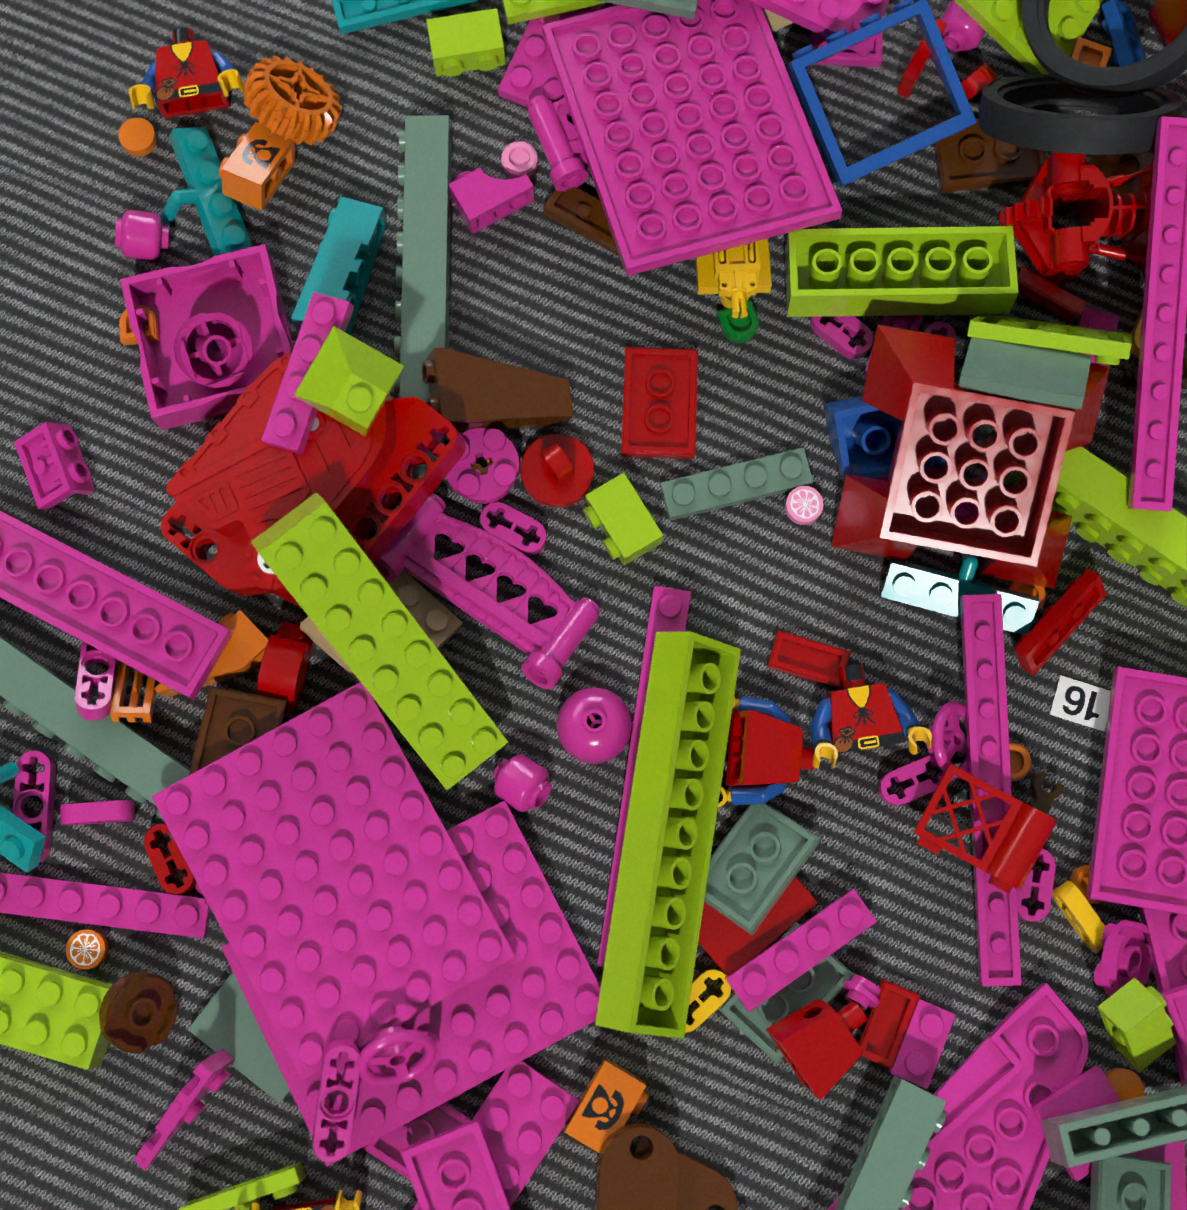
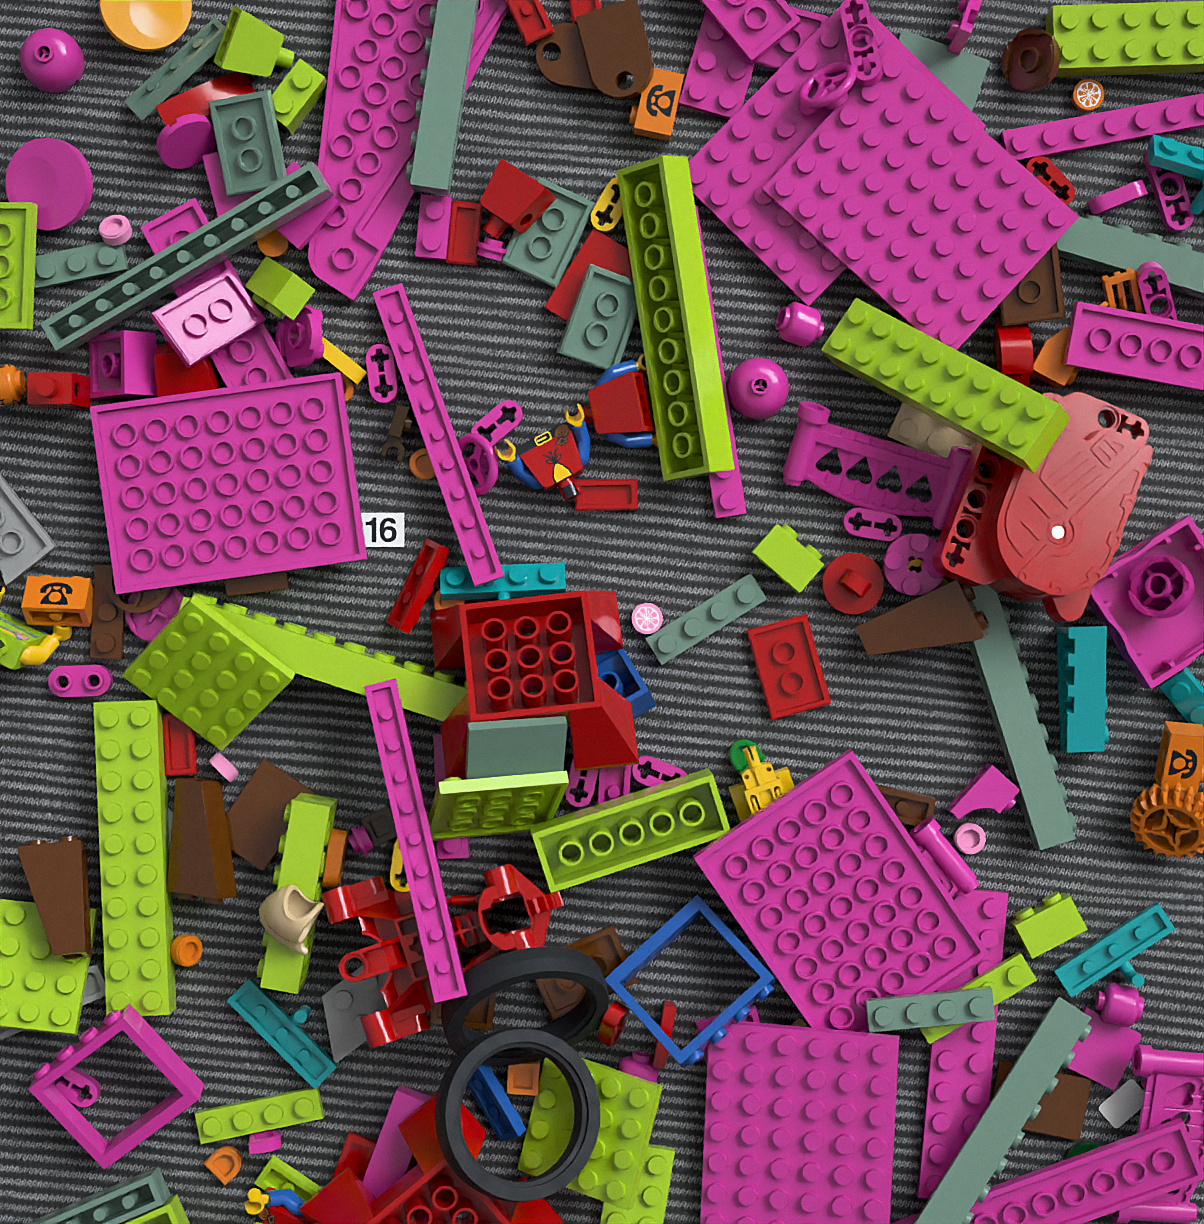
camera: 170 degrees right, 10 degrees up
dark pink plate [261,292,354,455] -> none
lime slope [294,326,405,436] -> none
dark pink plate [725,889,877,1012] -> none
red piece [913,763,1057,894] -> none
red tile [1017,267,1087,323] -> none

